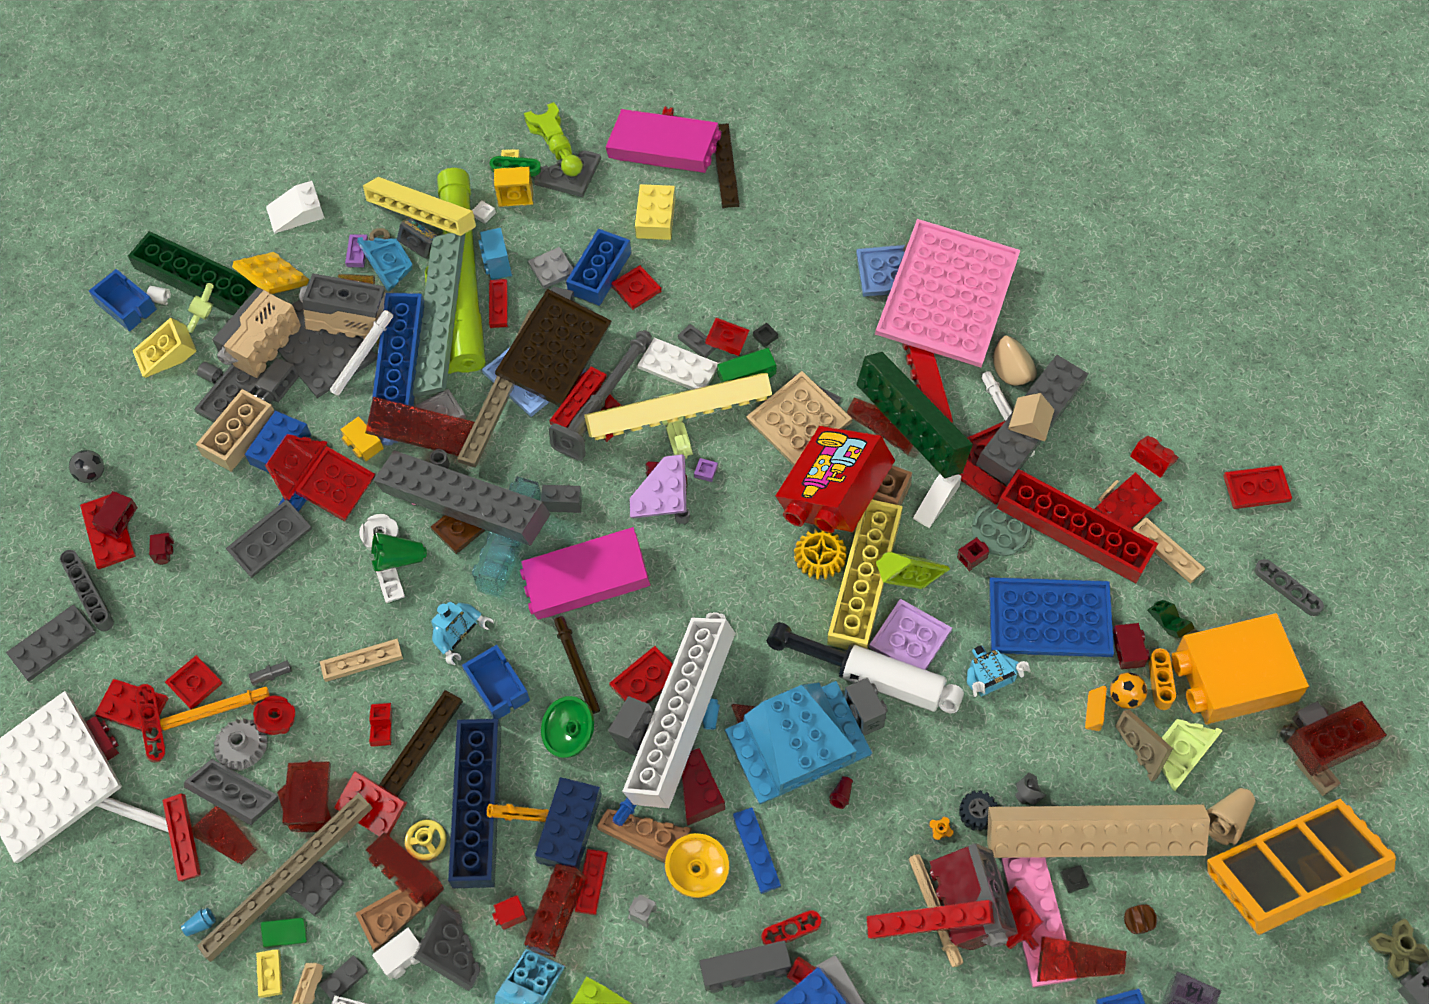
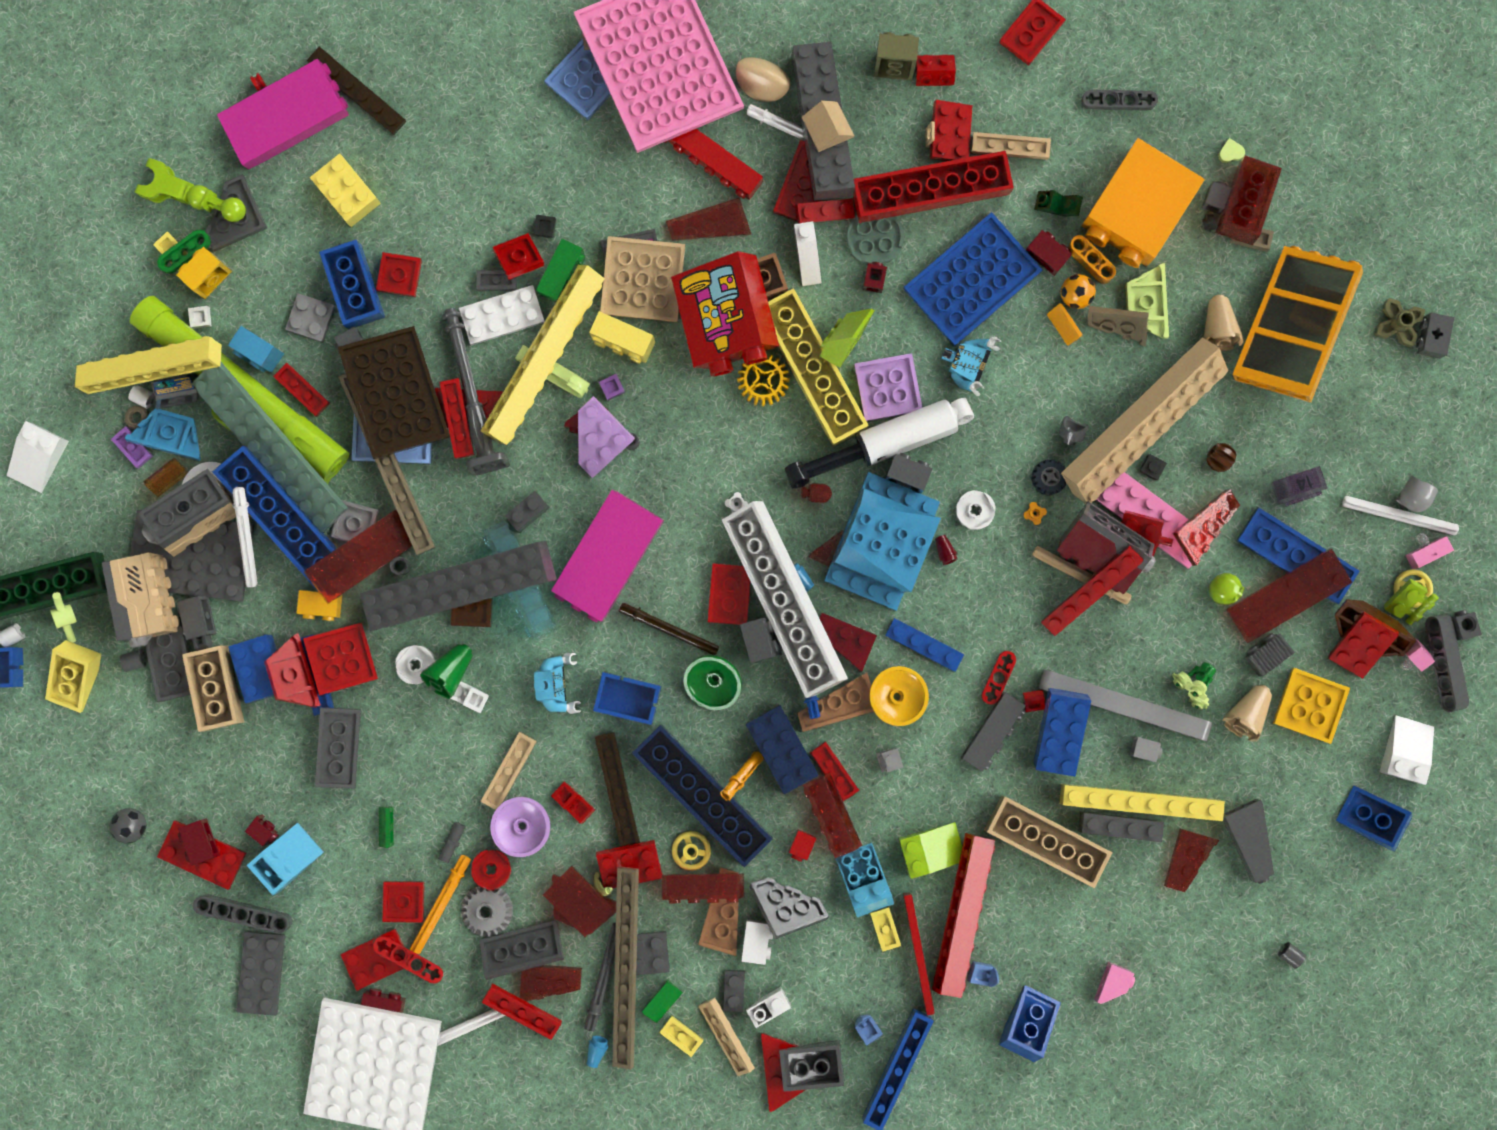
camera: 40 degrees left, 25 degrees up
yellow plate [232,252,309,294] -> none
dark green brick [856,351,973,479] -> none
none -> white beam [128,385,154,409]
none -> medium azure slope [247,823,324,895]
none -> green slope [379,807,394,848]
none -> lavender dish [490,797,551,857]
none -> dark grey axle [584,923,616,1032]
none -> light yellow brick [589,311,655,364]
none -> yellowish green piece [594,872,613,896]
none -> clear red arm [801,483,832,503]
none -> olive brick [874,32,919,81]
none -> white plate [956,490,996,530]
none -> yellowish green tile [1219,138,1245,163]

